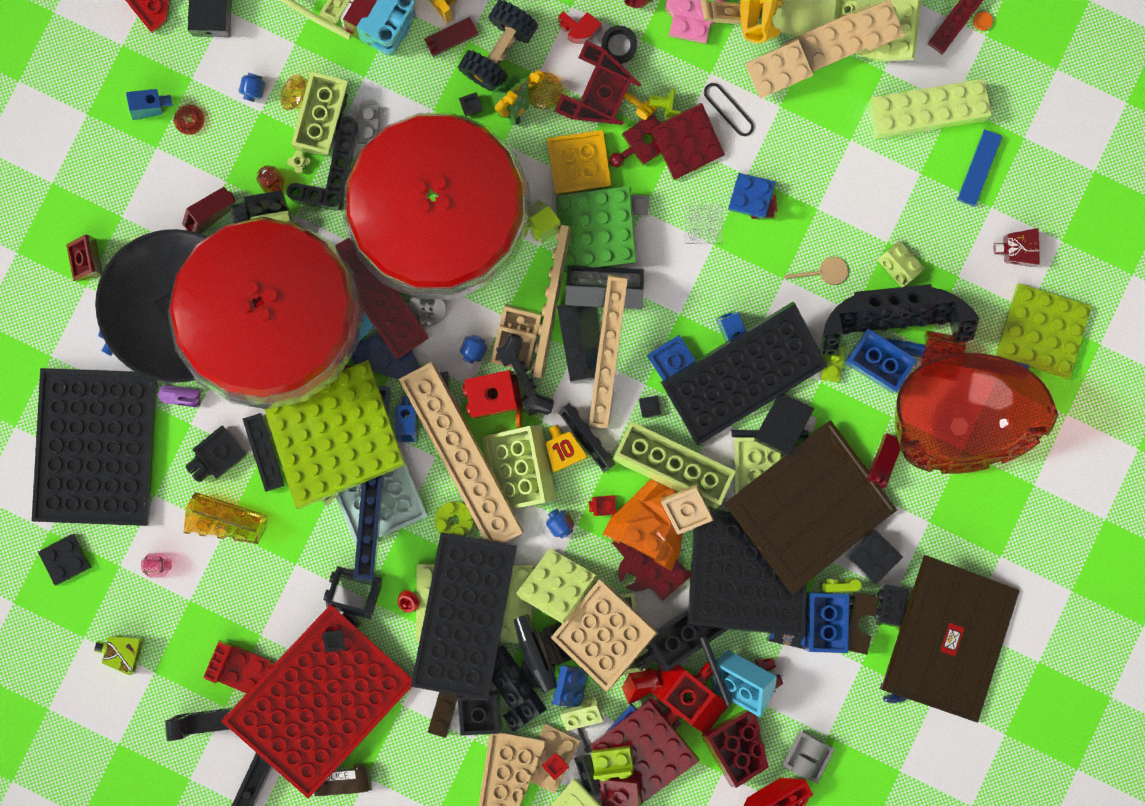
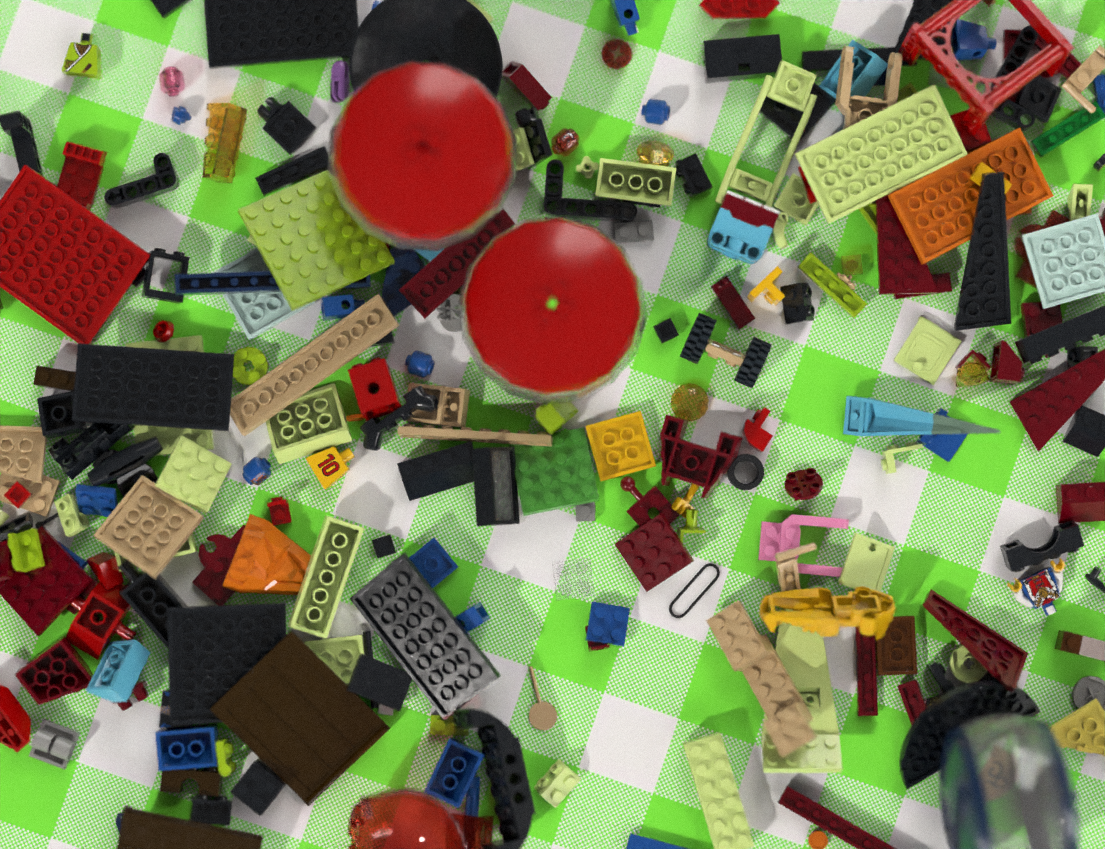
camera: 85 degrees right, 0 degrees up
black plate [322,629,345,653] -> none
torso [492,70,545,125] -> none
black plate [558,403,616,473] -> none
tan plate [589,275,628,429] -> none
tan plate [661,484,713,535] -> none
black bar [699,634,733,706] -> none
dark red hinge [867,433,904,489] -> none
none -> black beam [104,153,179,209]
none -> blue plate [171,106,192,125]
none -> black bracket [674,153,712,198]

